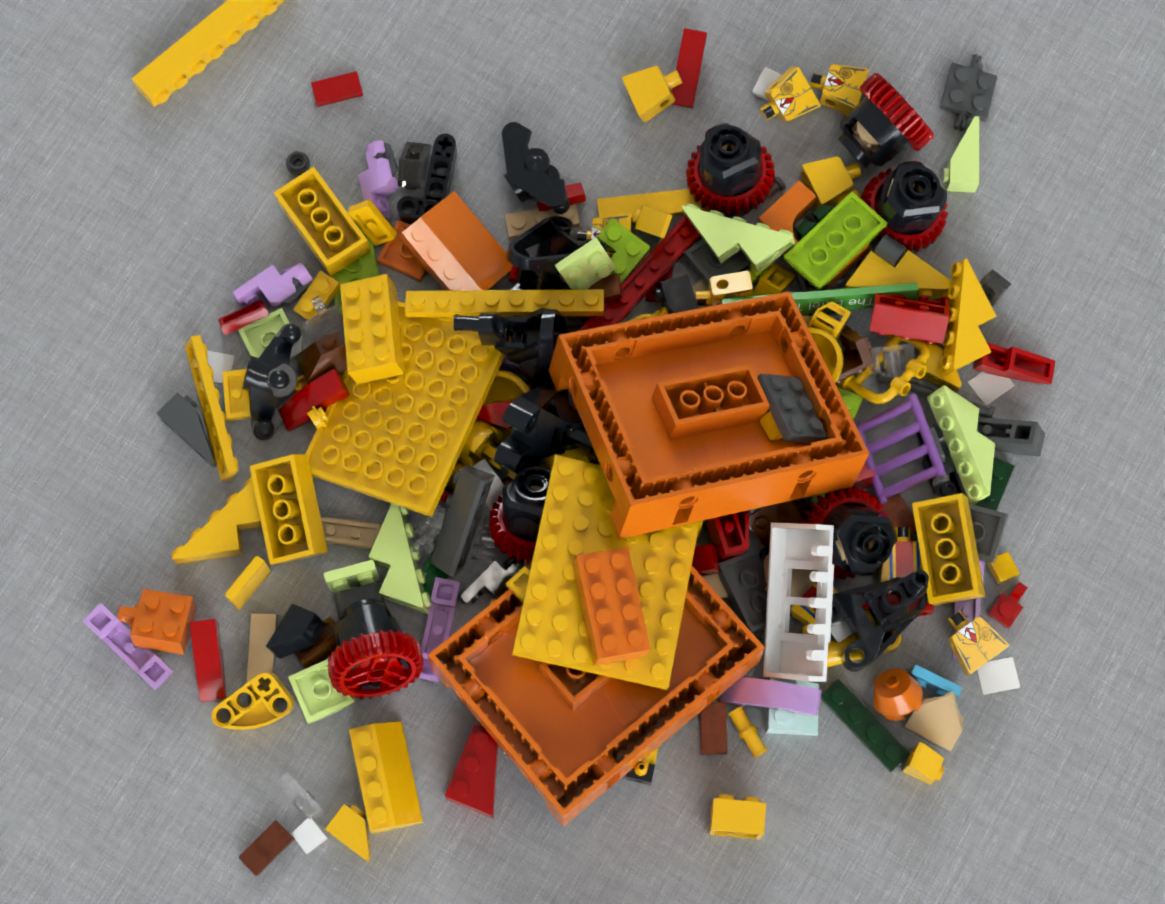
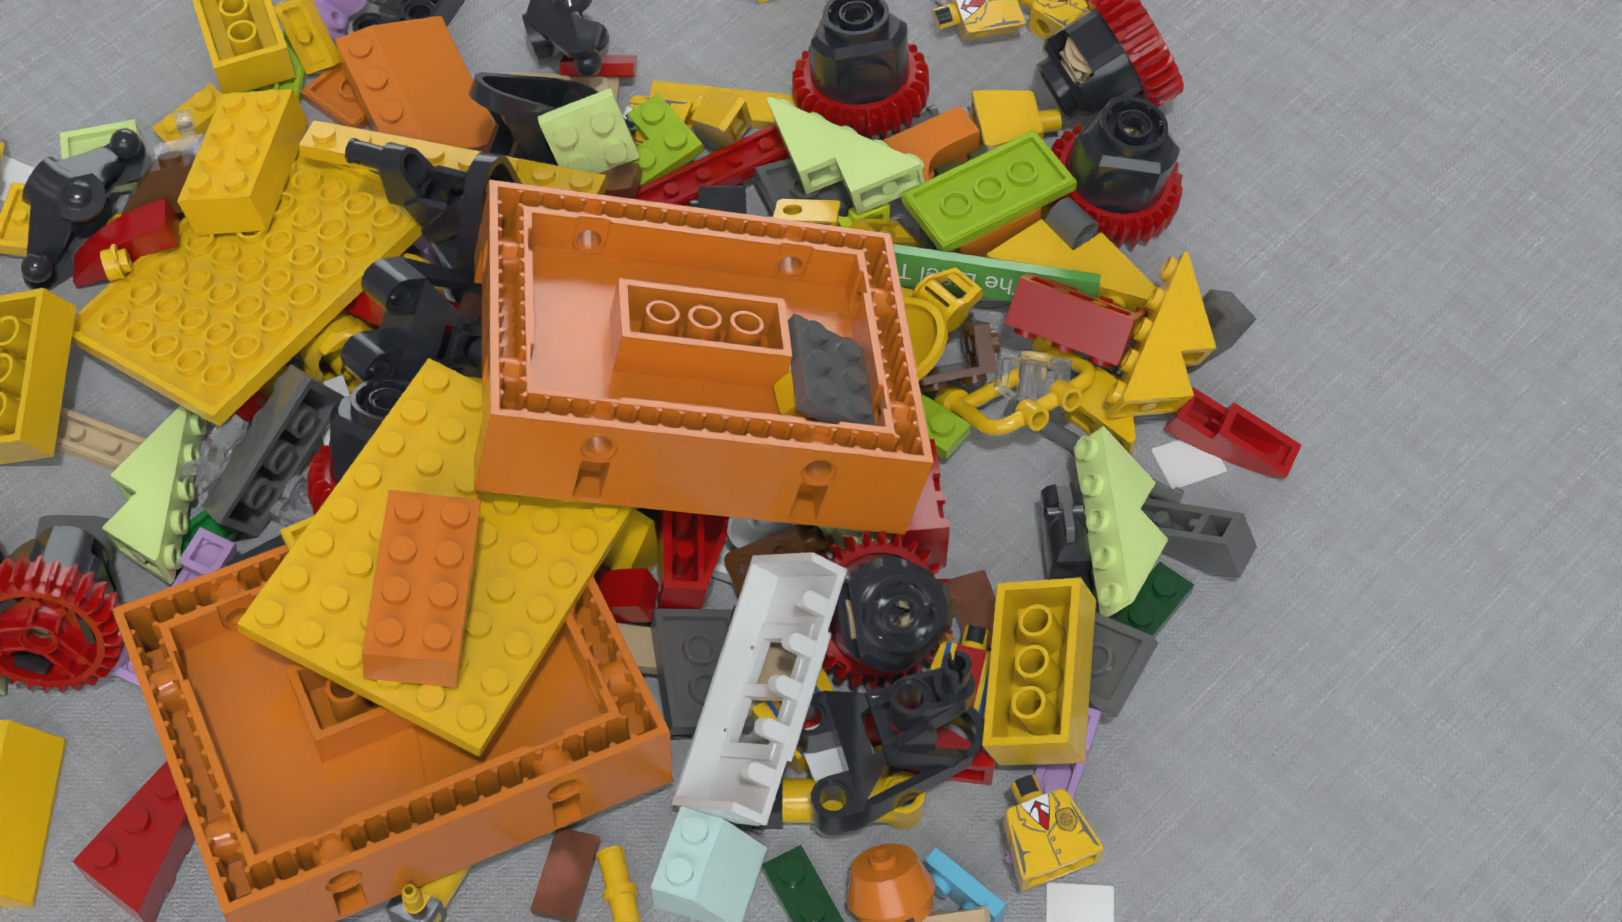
camera: 15 degrees right, 15 degrees down
red tile [218,300,269,335] -> none
lavender plate [232,262,313,308] -> none
yellowish green plate [324,560,380,593] -> none
lavender slope [720,677,822,716] -> none
medium lavender bar [854,394,946,505] -> none
dark grey plate [940,54,997,131] -> none
yellowish green slope [942,116,979,193] -> none
yellow slope [986,552,1020,585] -> none
red plate [987,582,1028,629] -> none

